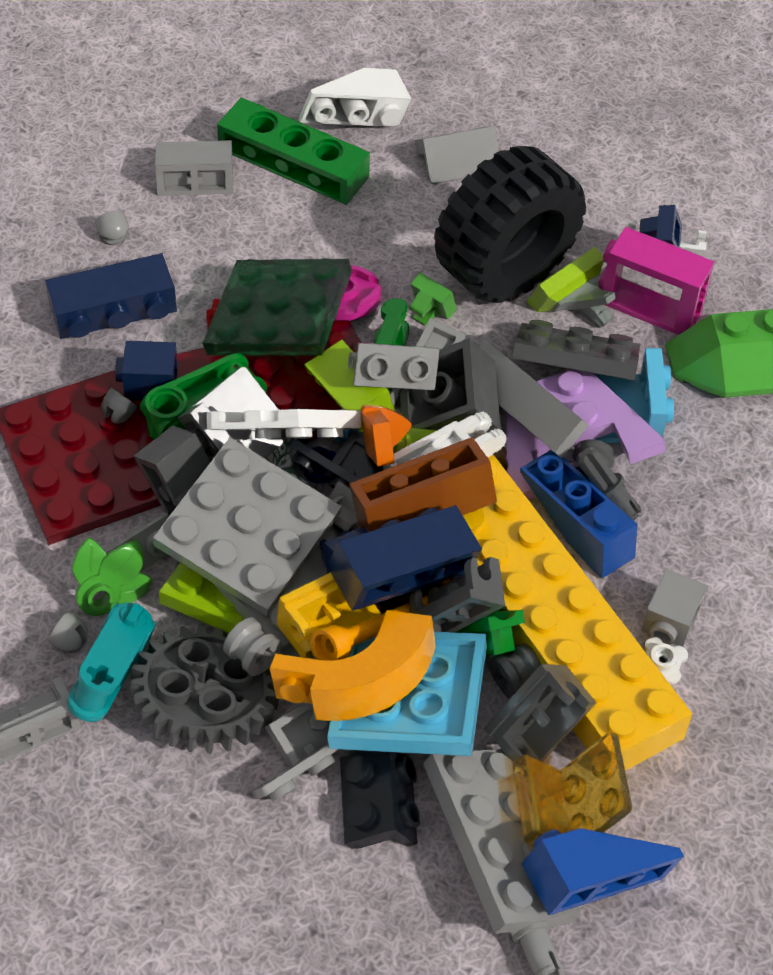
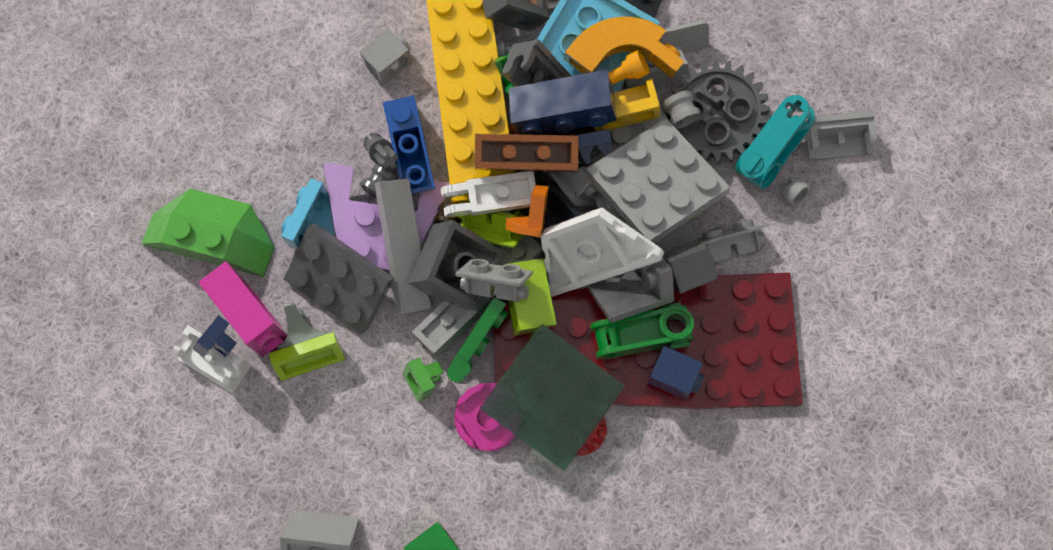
camera: 150 degrees left, 20 degrees up
dark blue brick [45,253,177,339] -> none
bright green plate [71,538,153,616] -> none
dark grey hinge [101,388,139,424] -> none
black tyre [434,146,586,303] -> none
white plate [644,637,688,685] -> none

